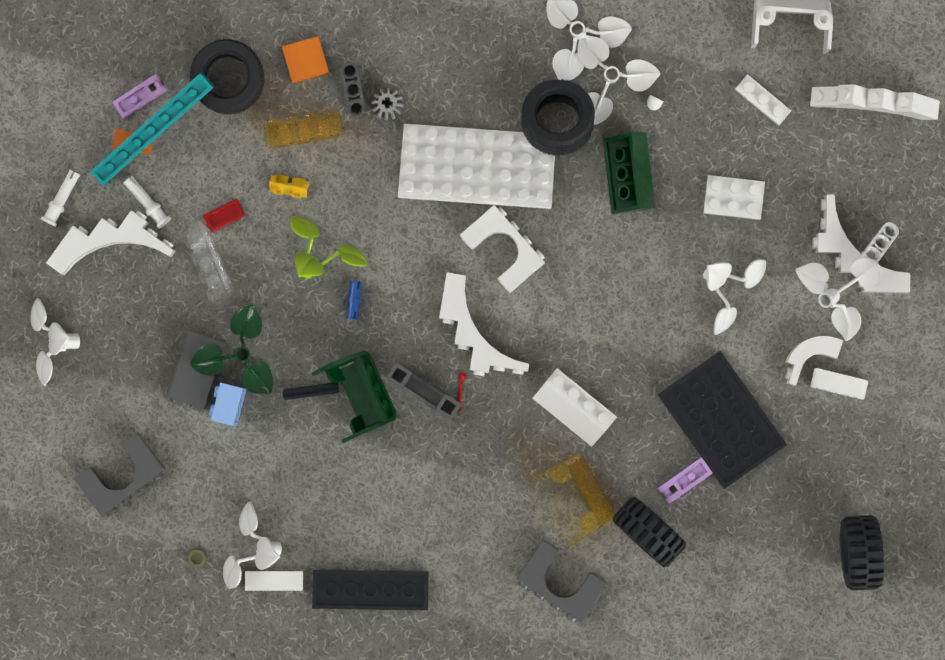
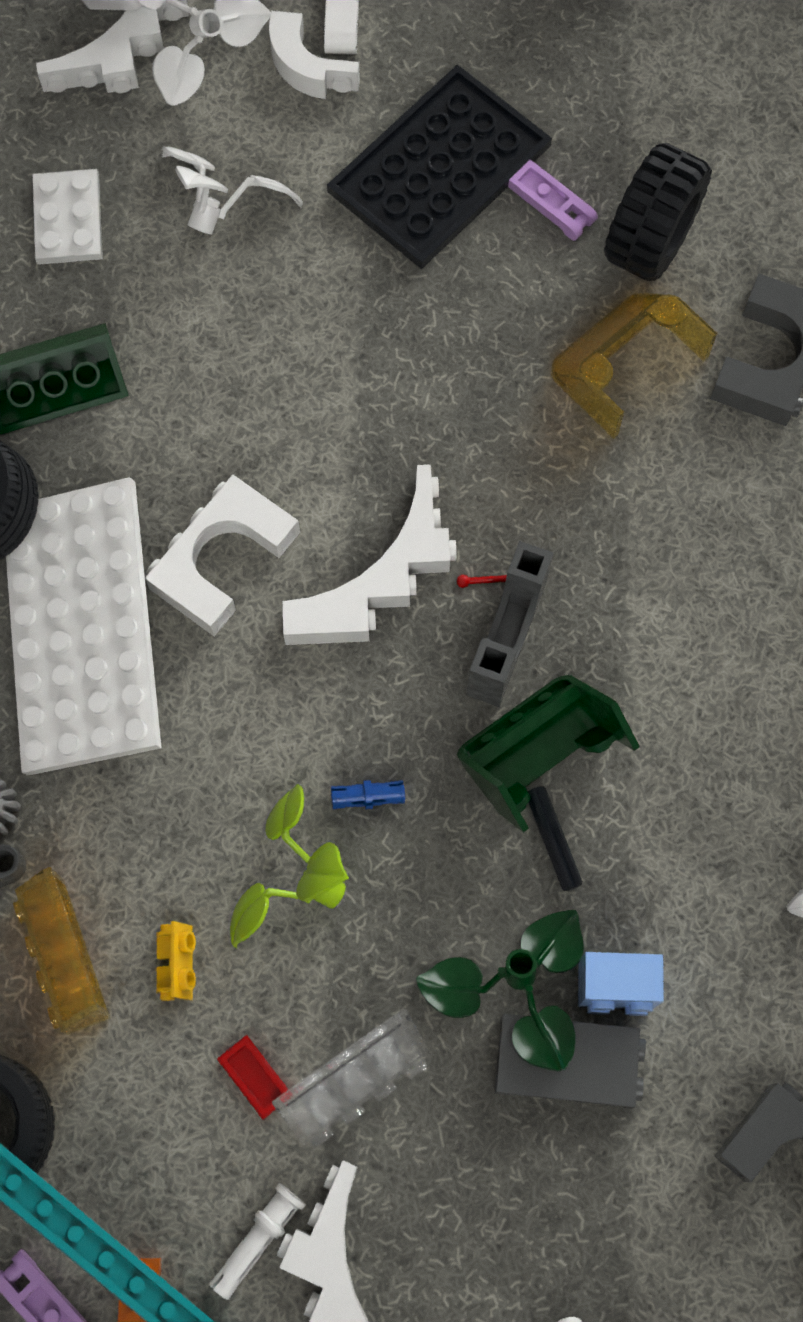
camera: 100 degrees left, 15 degrees down
white slope [532,368,617,447] -> none

